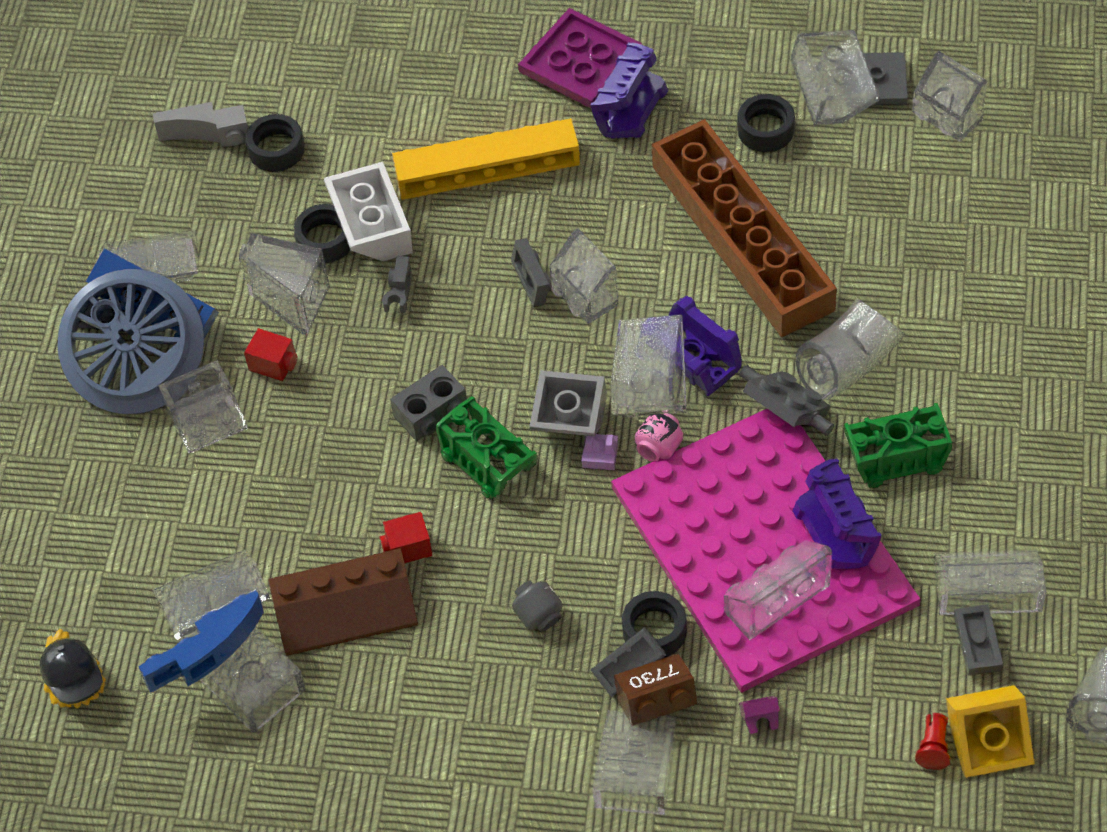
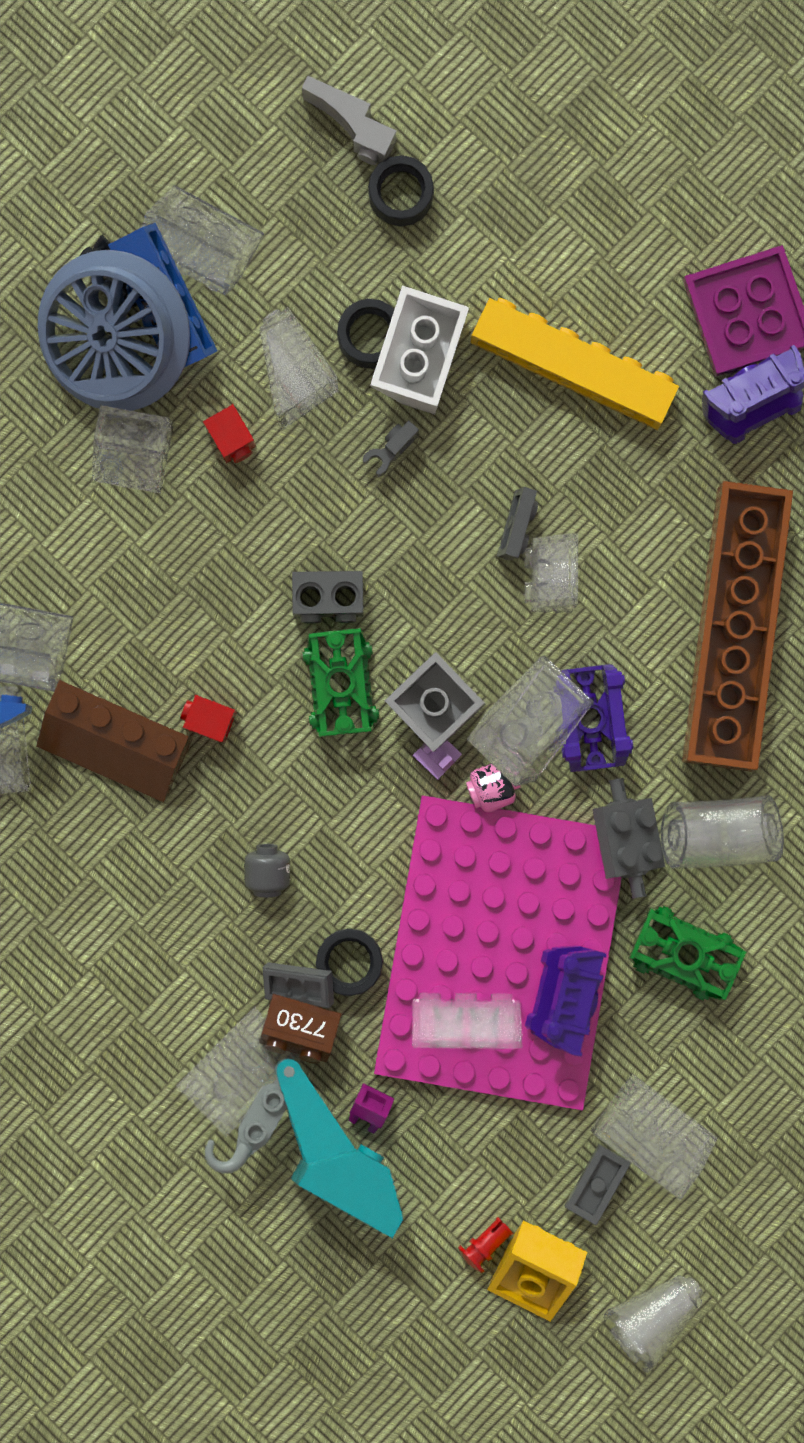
camera: 30 degrees right, 30 degrees up
none -> teal slope [205,1058,403,1238]

